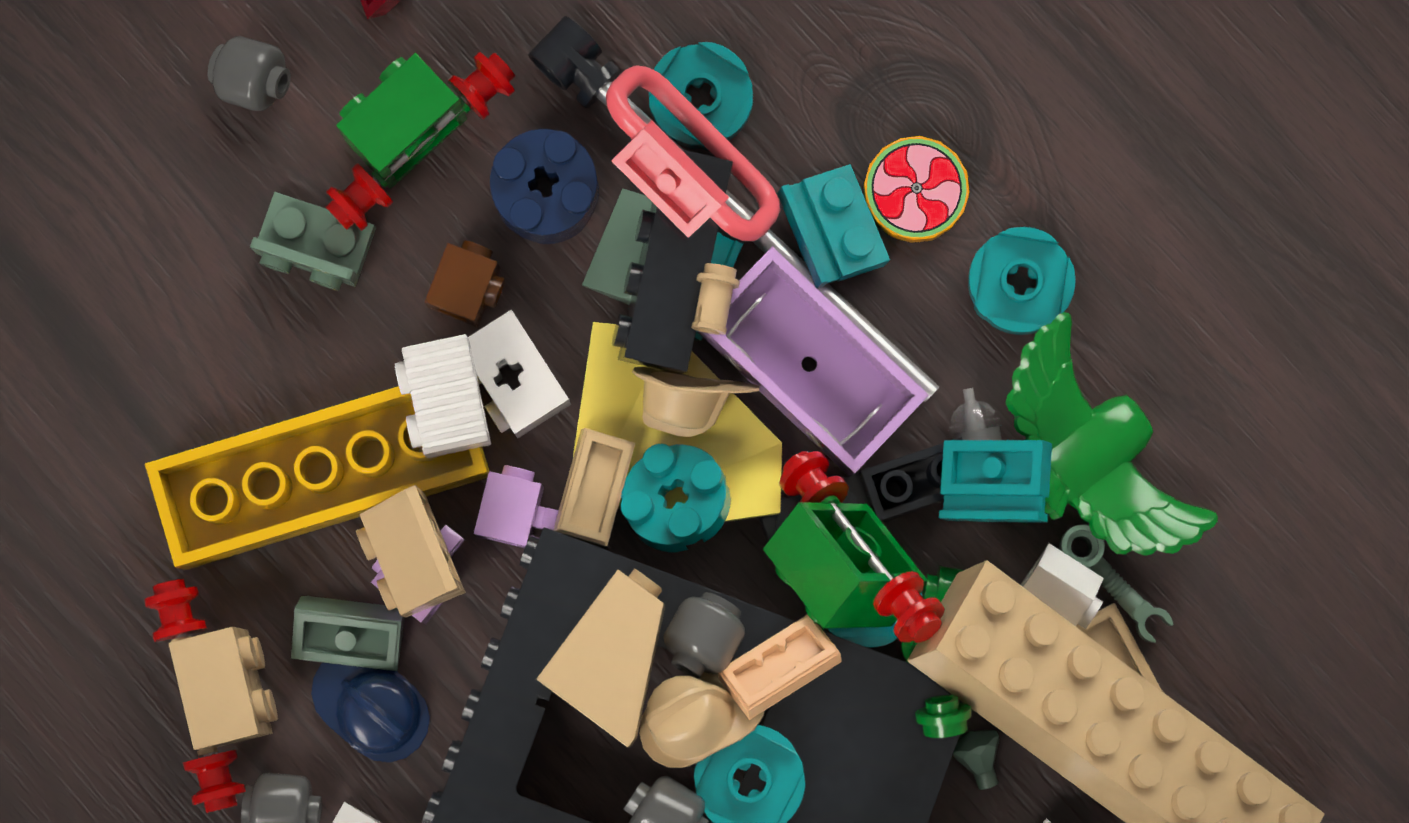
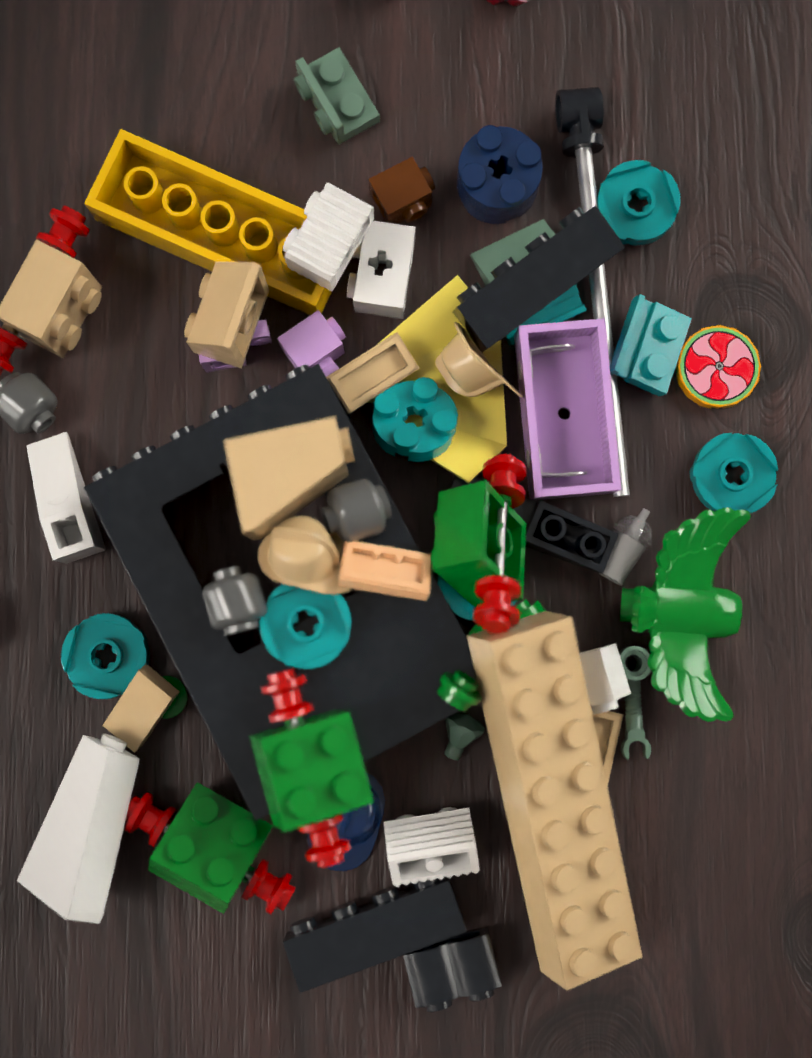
camera: 40 degrees right, 0 degrees up
sand green slope [291,596,405,671] -> none
dark blue piece [311,662,430,762] -> none
green brick [325,52,516,231] -> none
coral bar [606,66,780,241] -> none
tan pin [692,263,740,335] -> none
teal plate [939,440,1052,522] -> none

